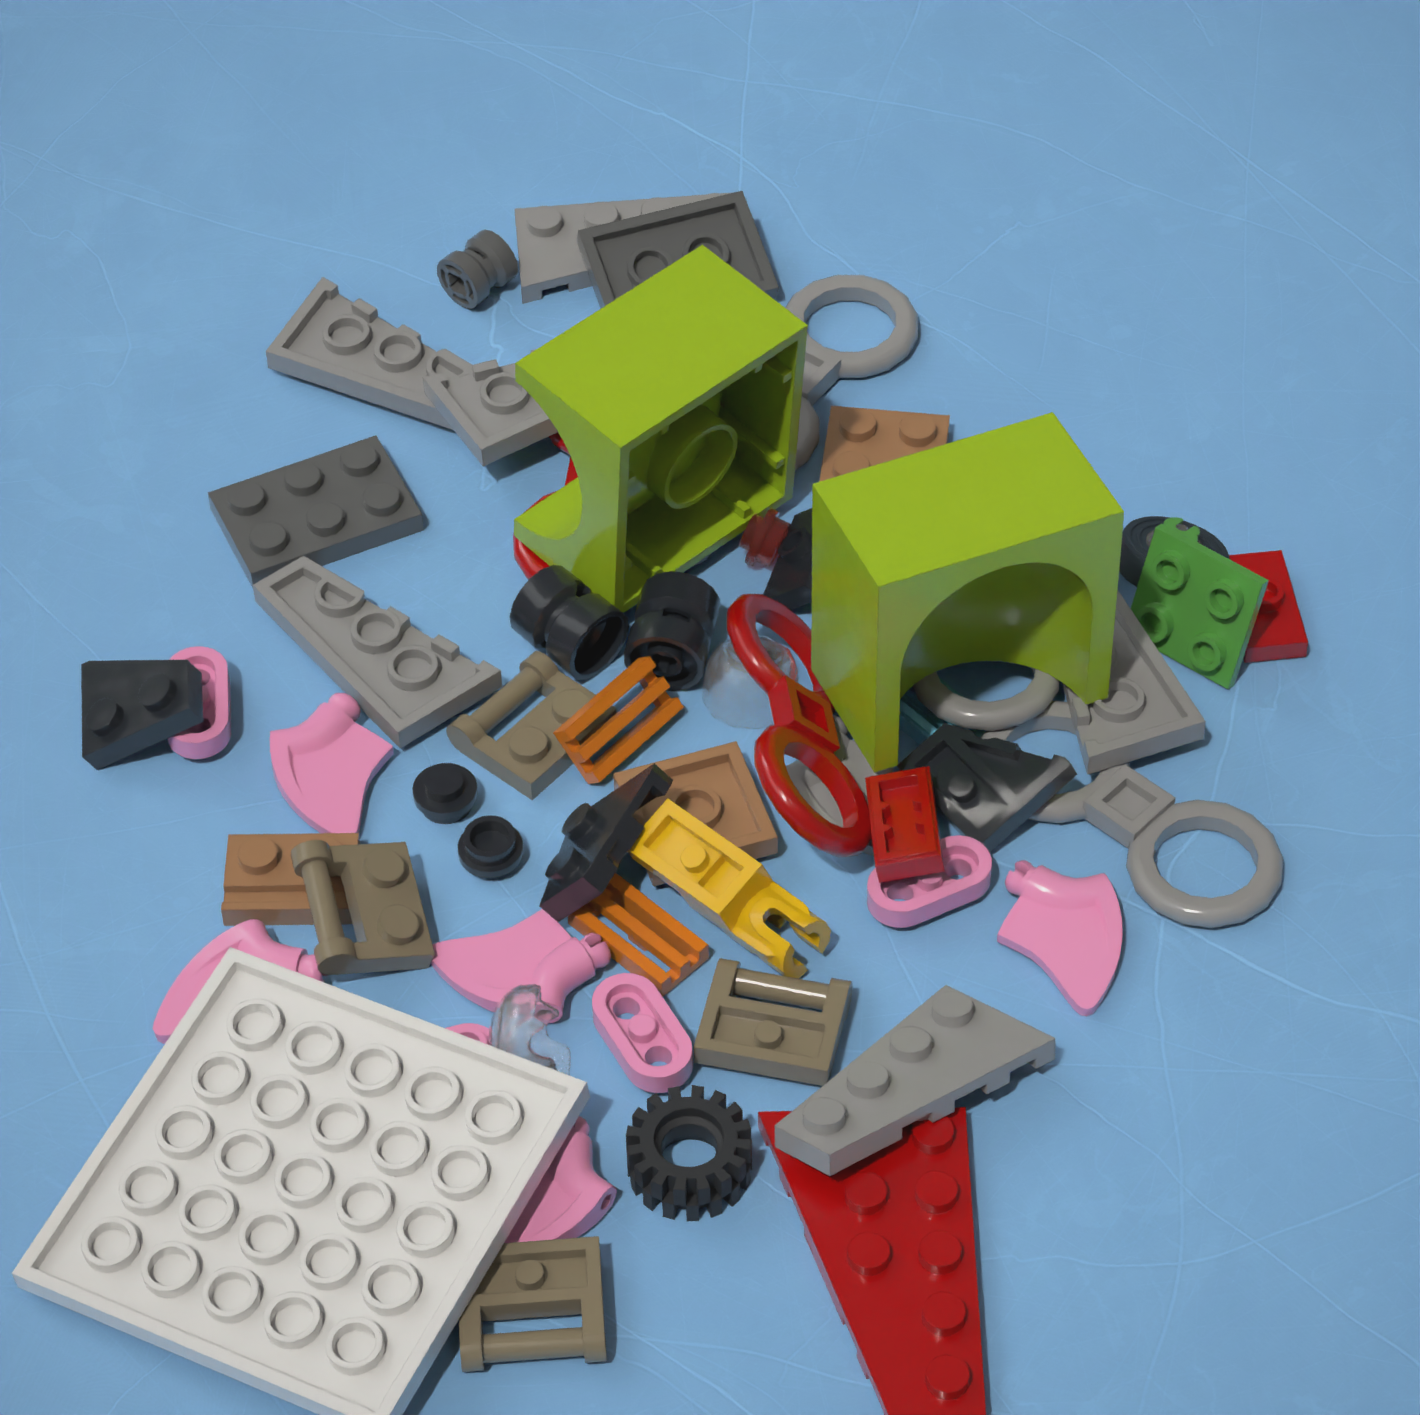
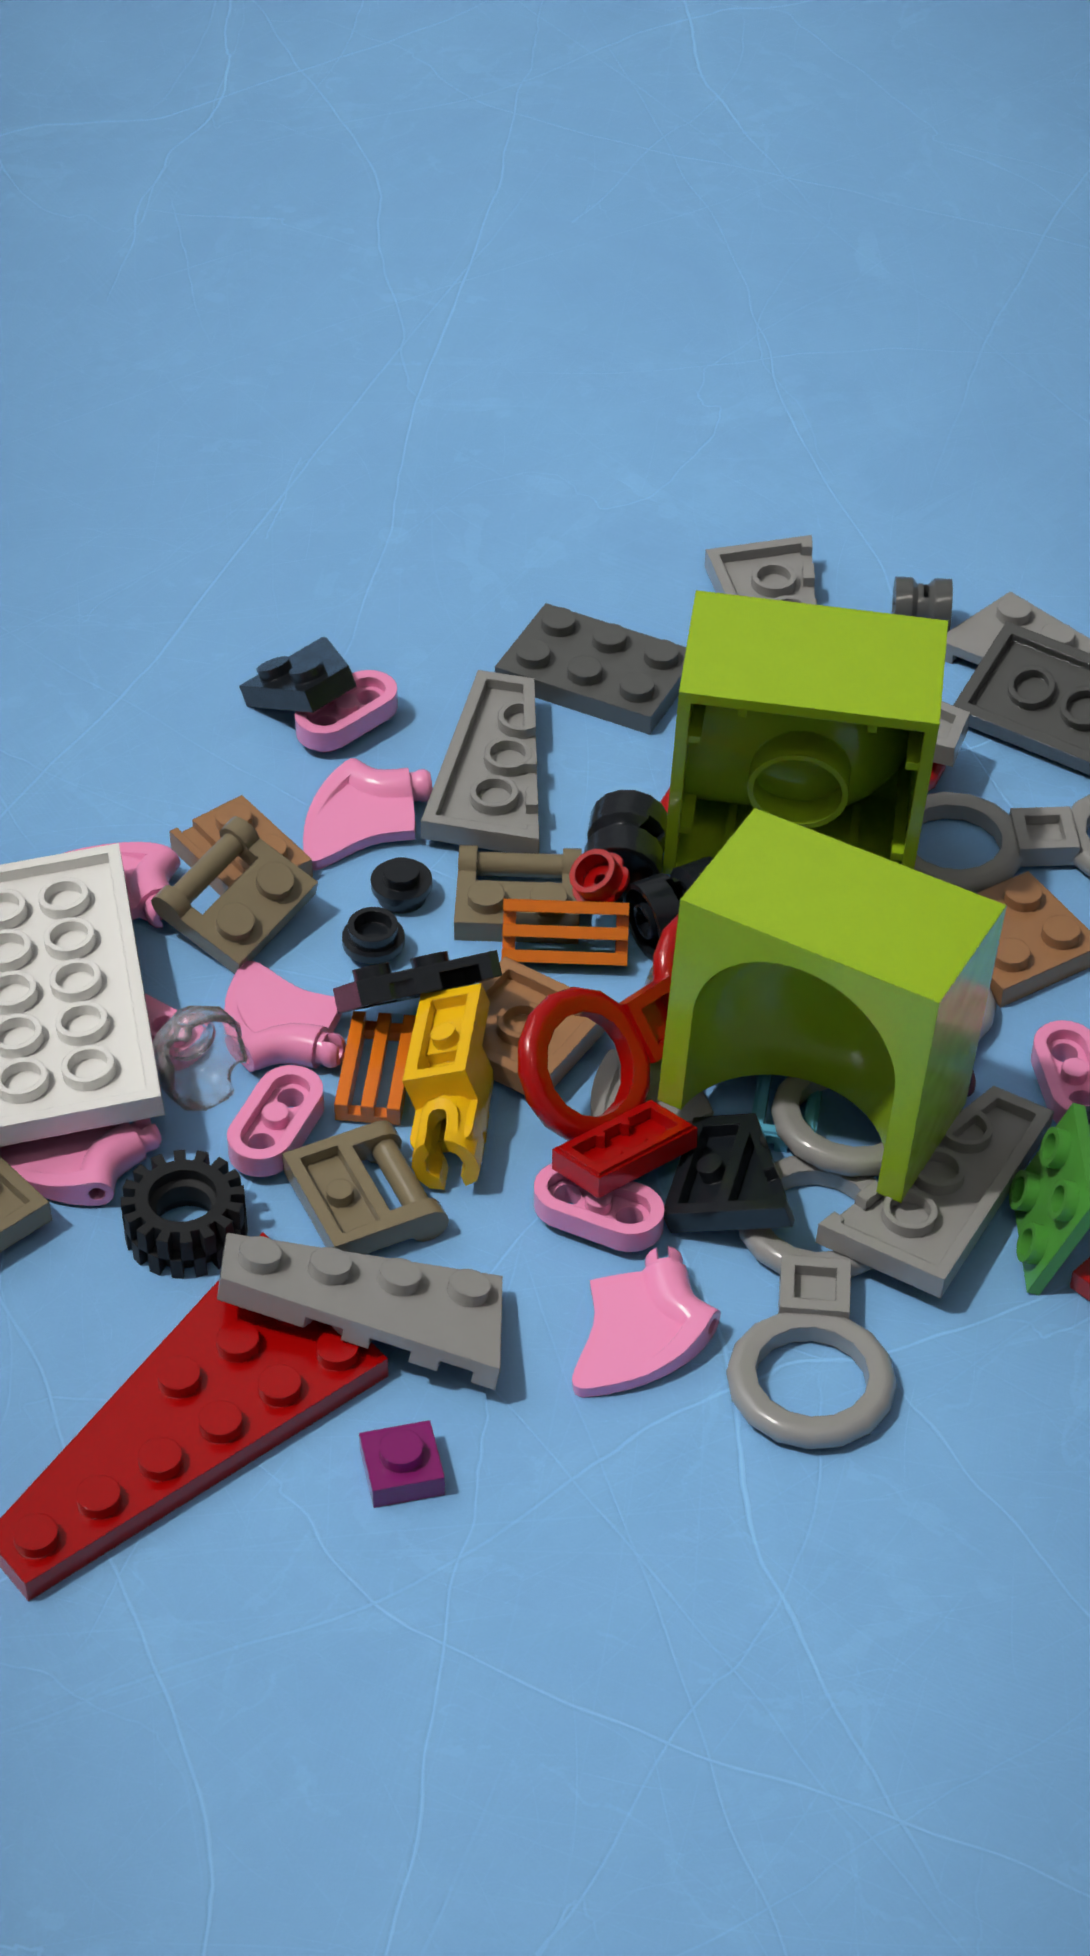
camera: 50 degrees right, 5 degrees down
none -> magenta plate [359,1420,445,1508]
none -> red plate [569,849,630,902]

